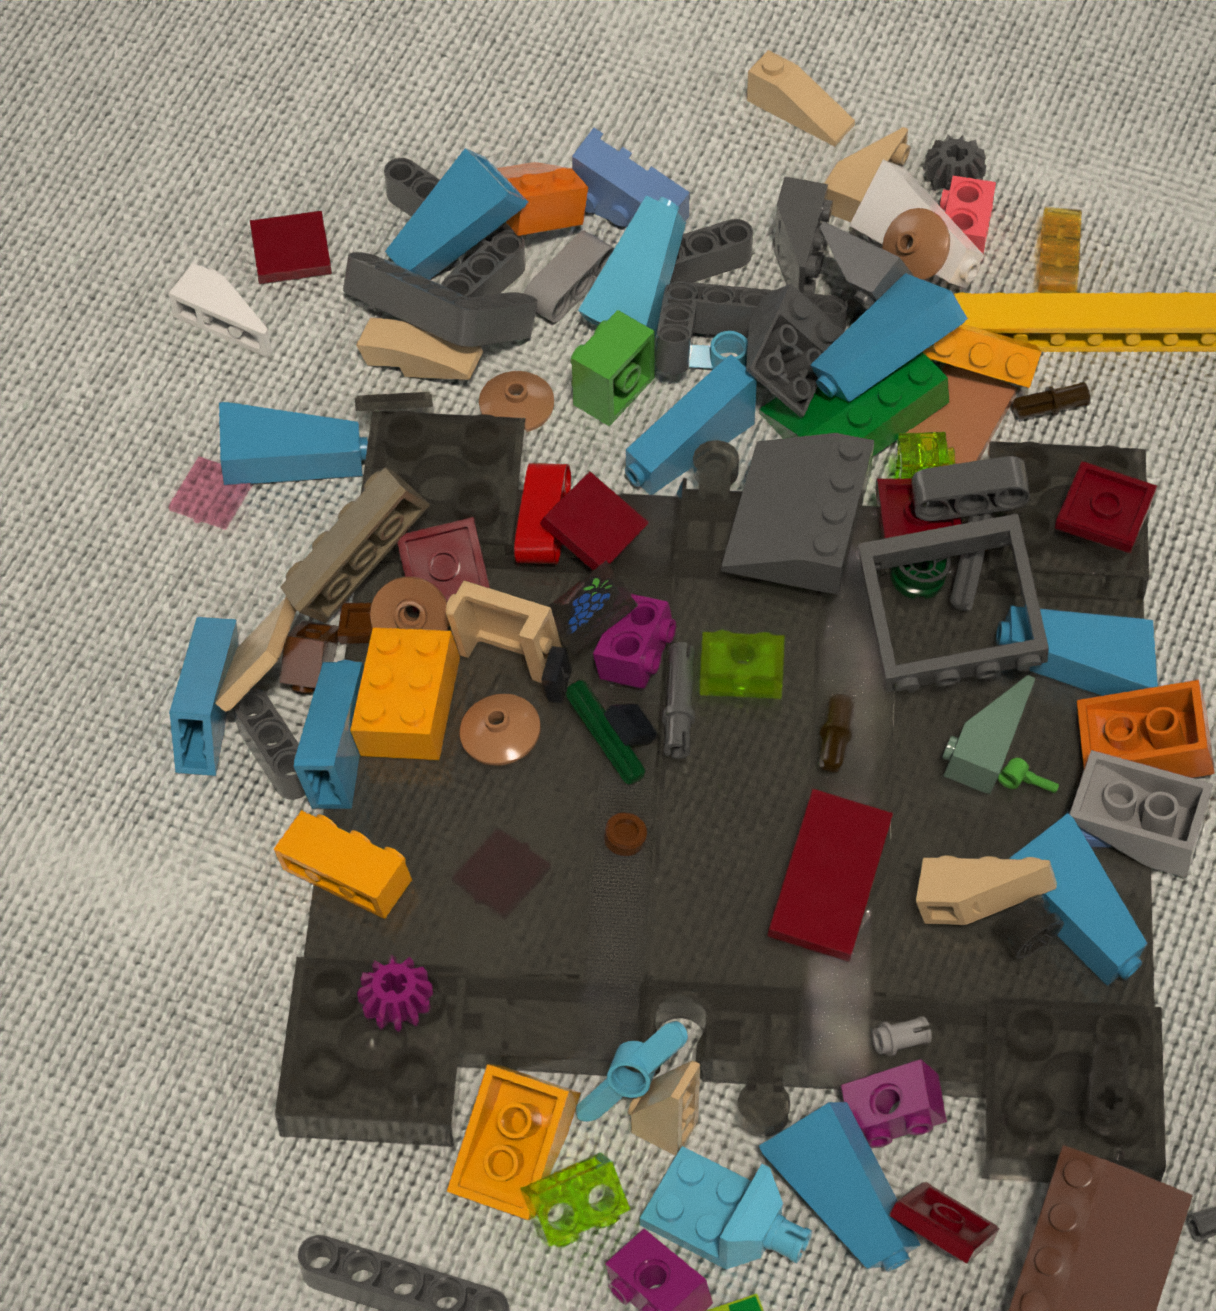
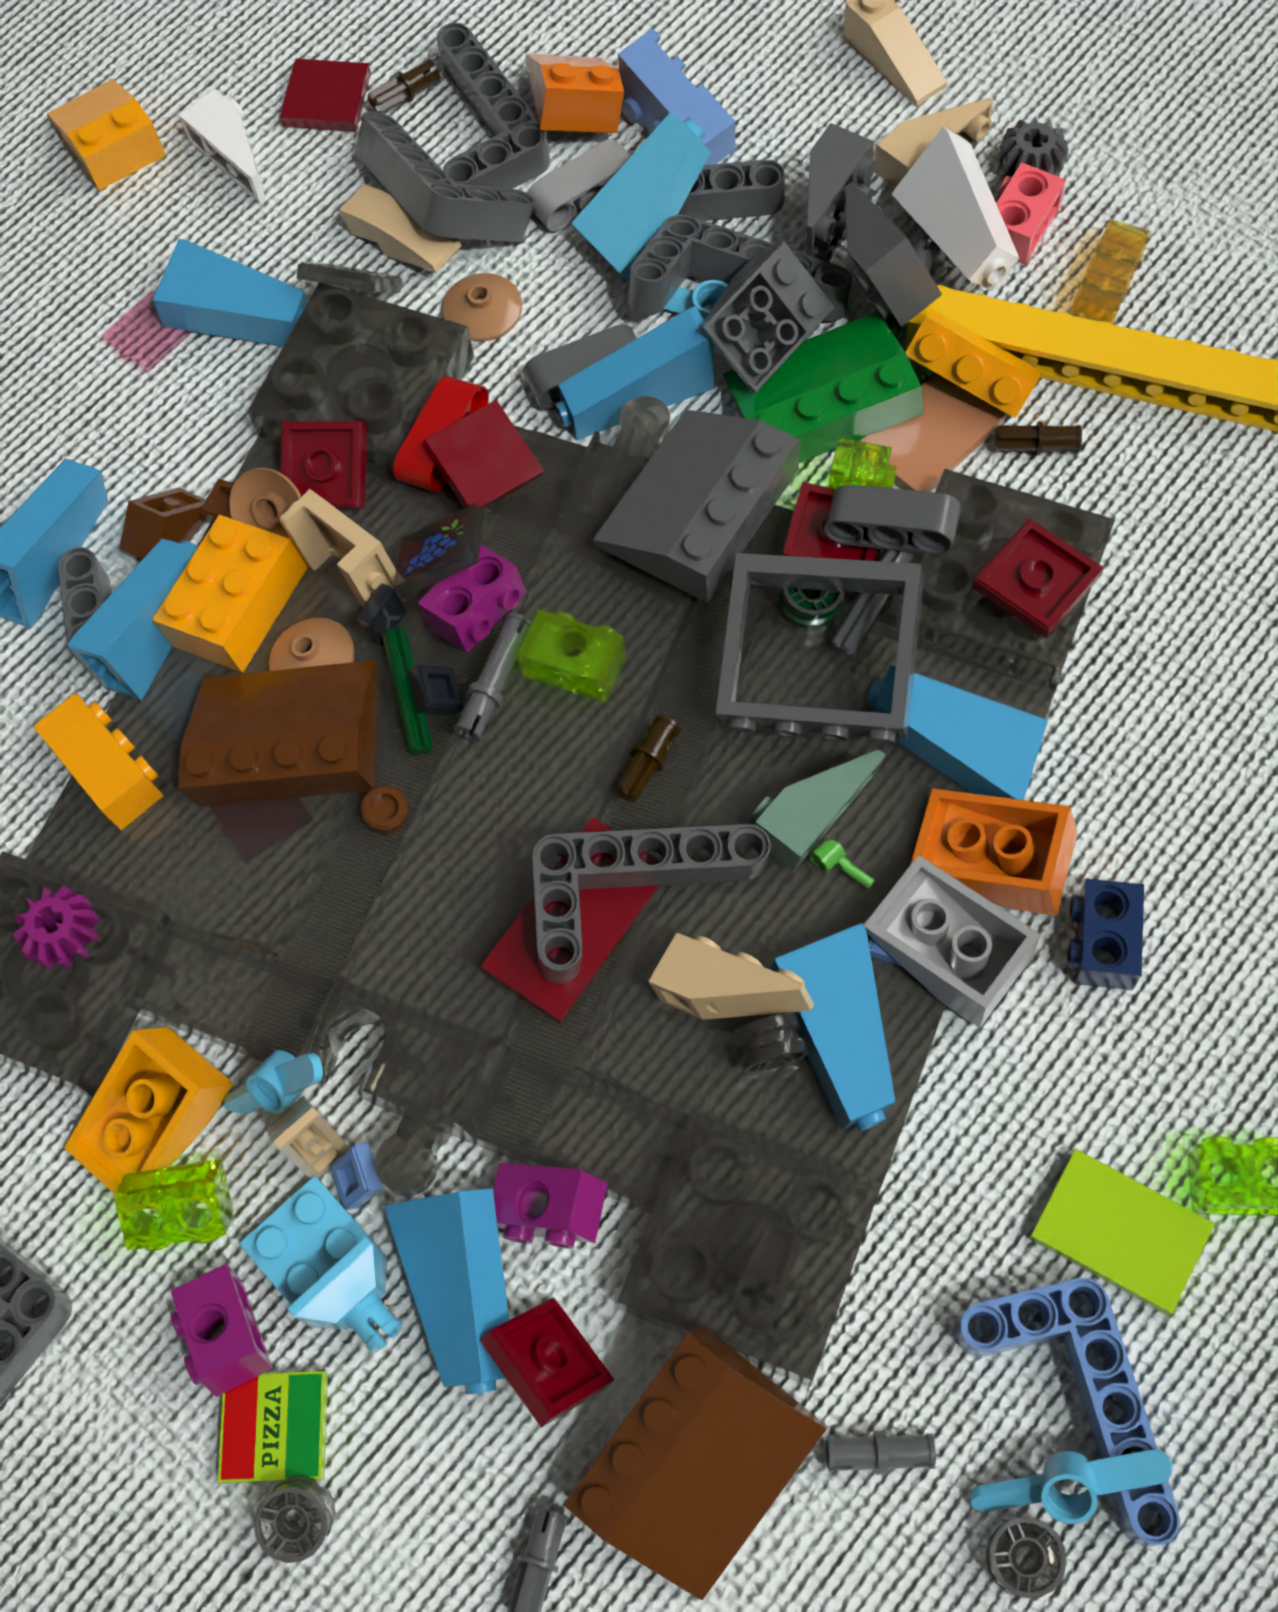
camera: 25 degrees right, 10 degrees up
tan tile [215,597,297,712] -> none
dark tan slope [280,467,430,623] -> none
dark azure slope [385,148,528,280] -> none
bright green brick [570,310,655,427] -> none
dark azure slope [810,273,968,402] -> none
light grey pin [872,1016,932,1057] -> none
medium nougat dish [882,208,950,280] -> none
none -> light orange slope [47,79,166,191]
none -> reddish brown slope [179,660,377,807]
none -> medium blue tile [330,1143,383,1210]
none -> dark brown axle [367,58,441,113]
none -> dark grey beam [523,324,637,410]
none -> dark grey beam [532,824,771,984]

